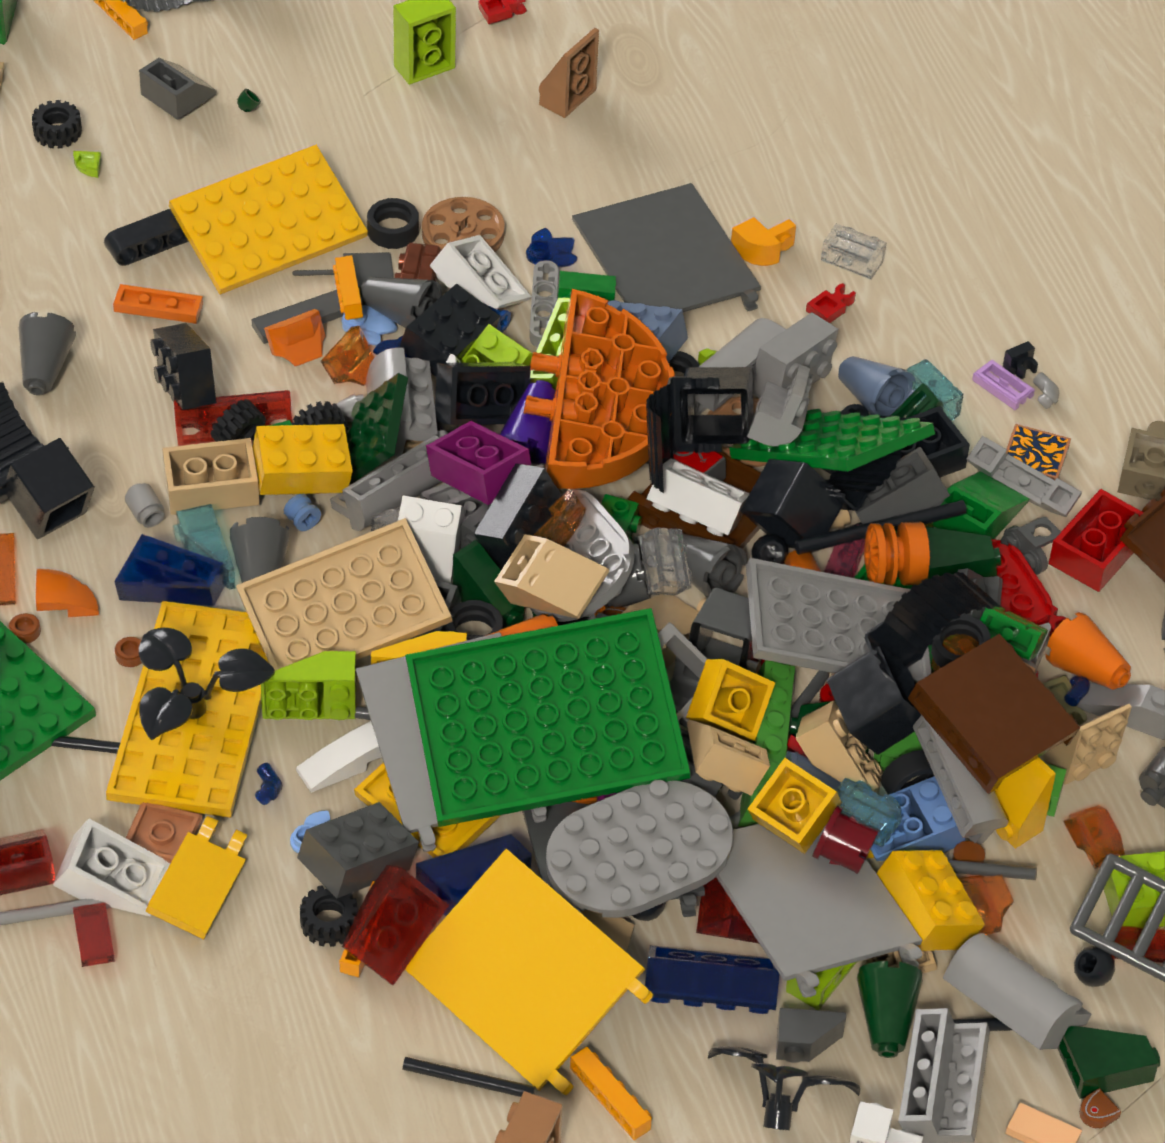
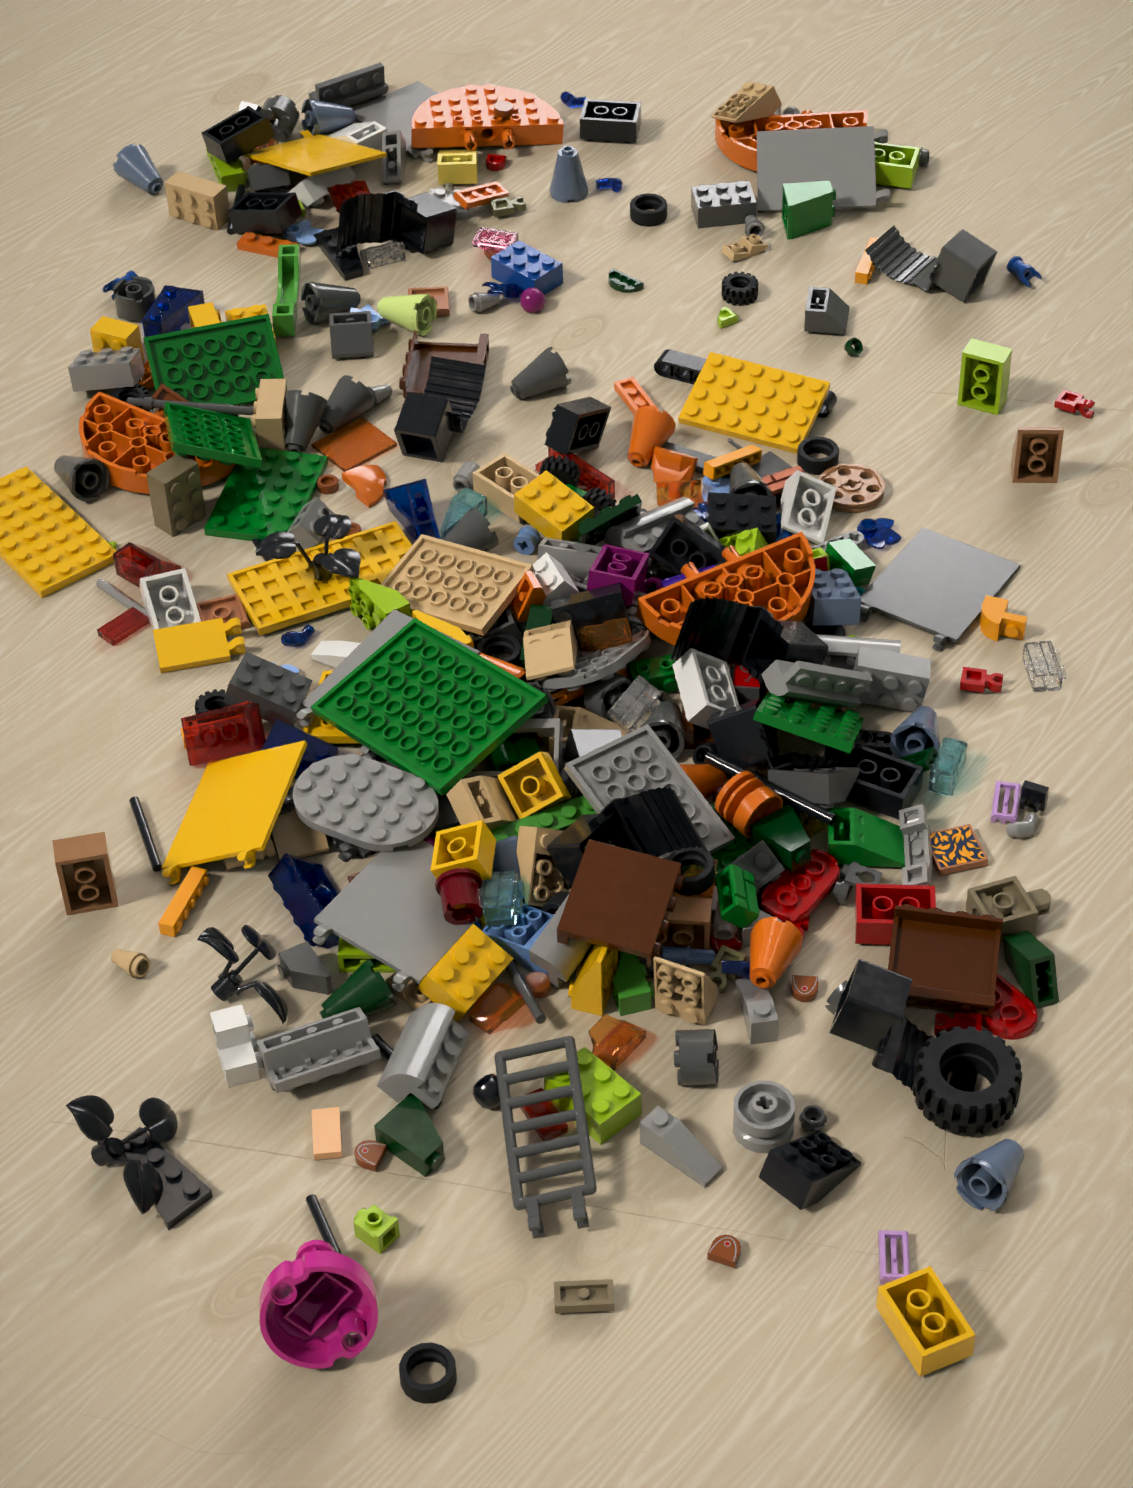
camera: 60 degrees right, 5 degrees down
none -> light grey brick [287,497,335,549]
none -> orange slope [509,571,546,622]
none -> orange cone [627,406,676,467]
none -> dark orange tile [791,975,819,1002]

